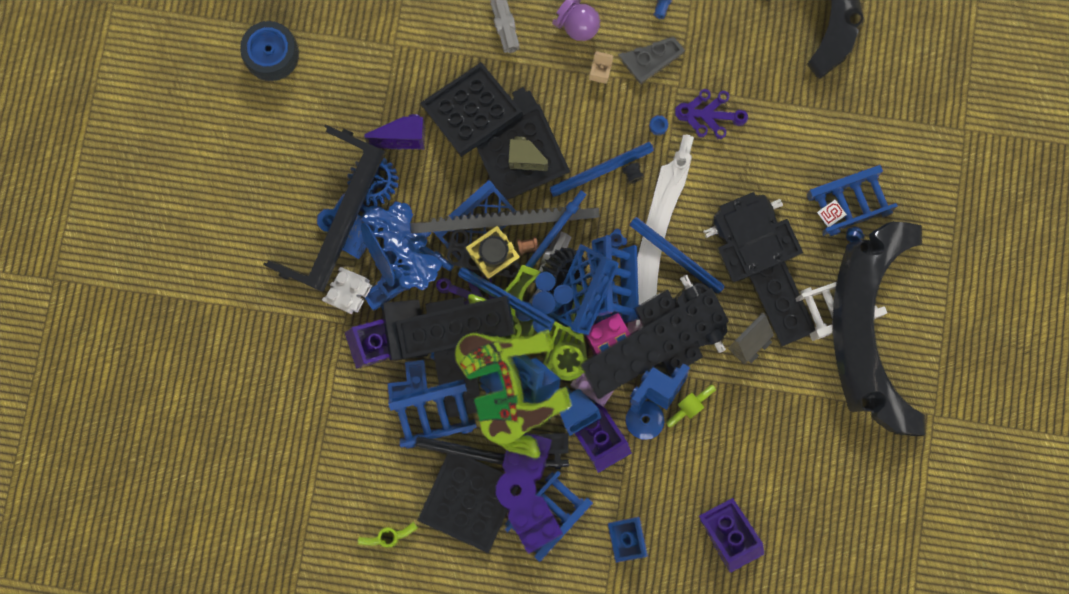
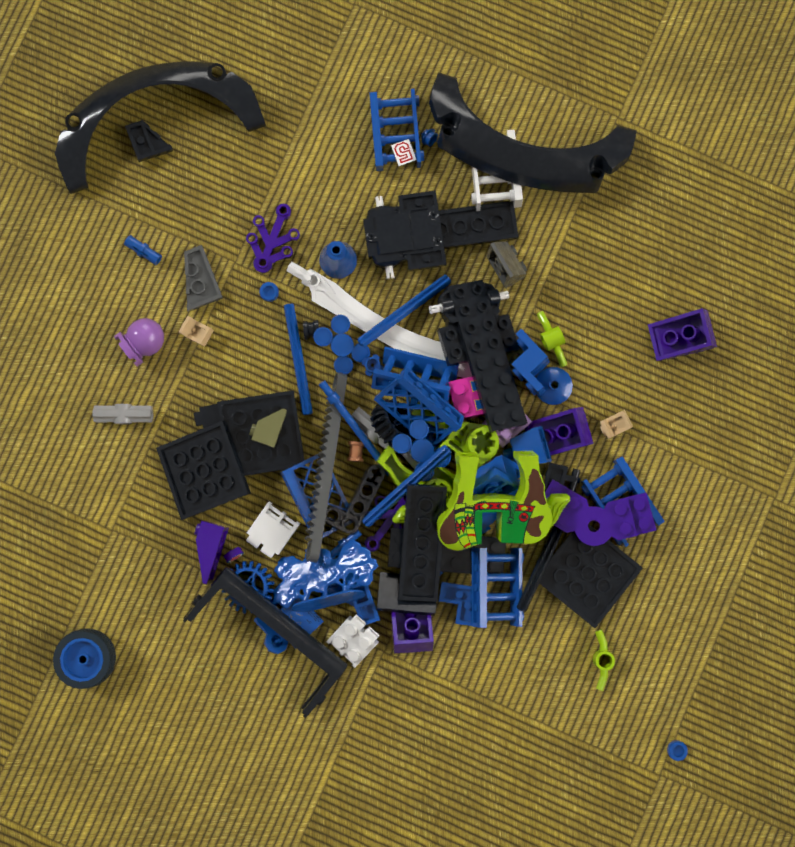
camera: 75 degrees left, 5 degrees up
piece [465,226,520,280] -> none
blue slope [608,517,647,562] -> none
none -> dark purple tile [224,547,244,563]
none -> white plate [246,501,301,558]
none -> blue piece [313,314,370,374]
none -> blue cone [319,241,357,279]
none -> tan bracket [600,410,633,439]

